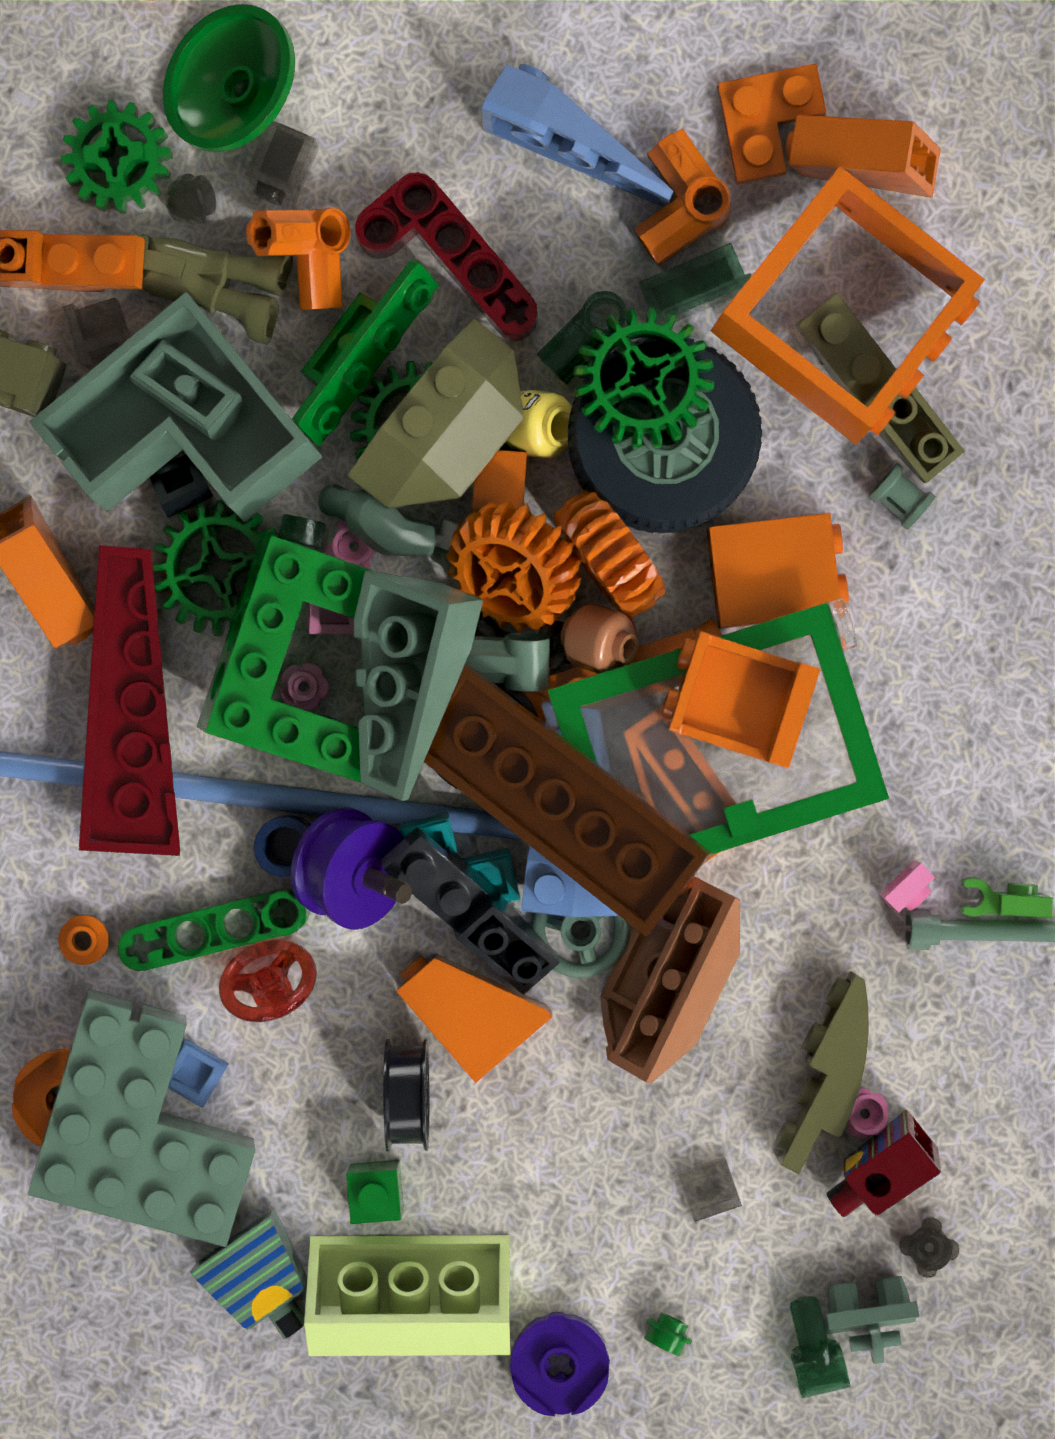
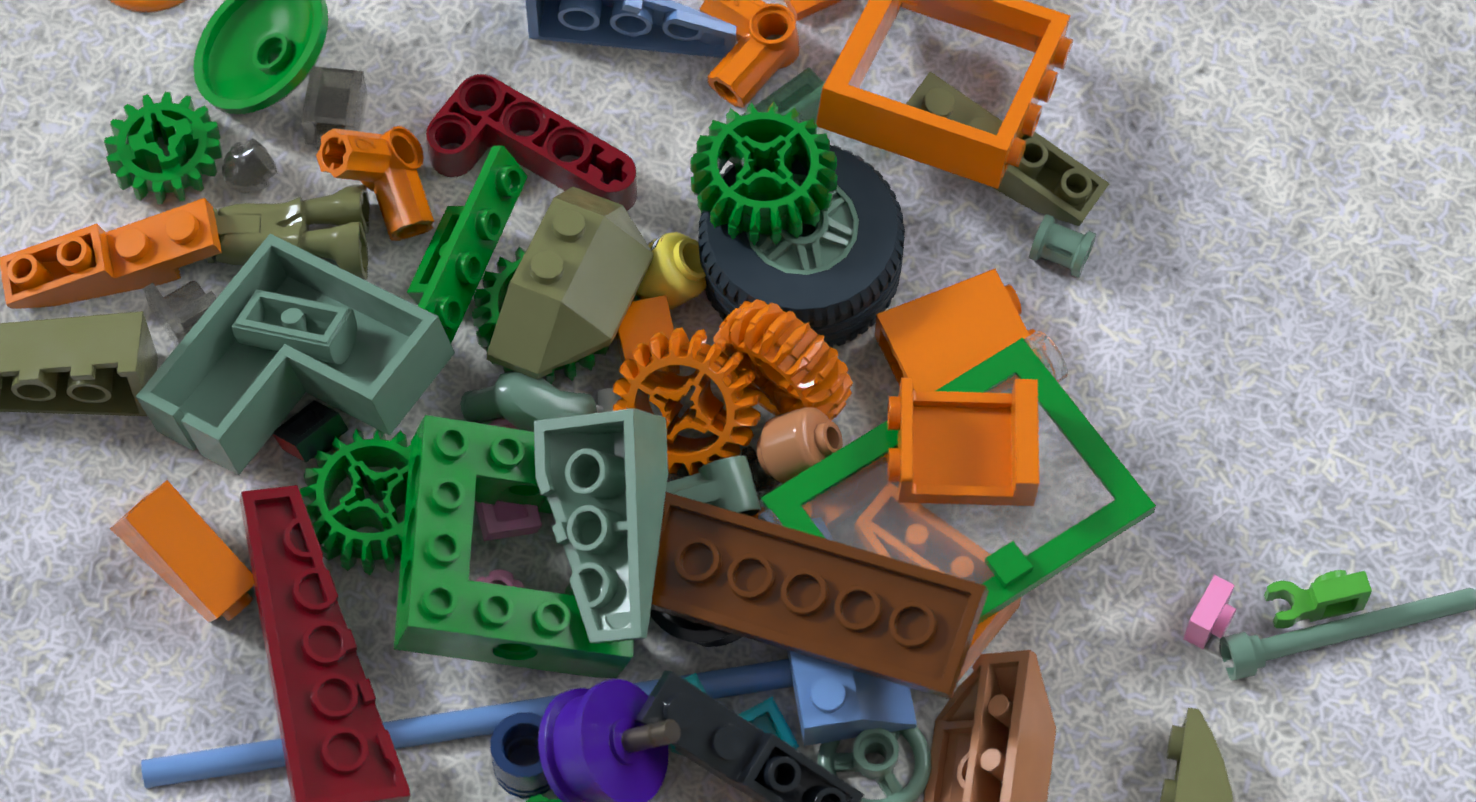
camera: 15 degrees left, 25 degrees down
clear green piece [536,291,627,386] -> none

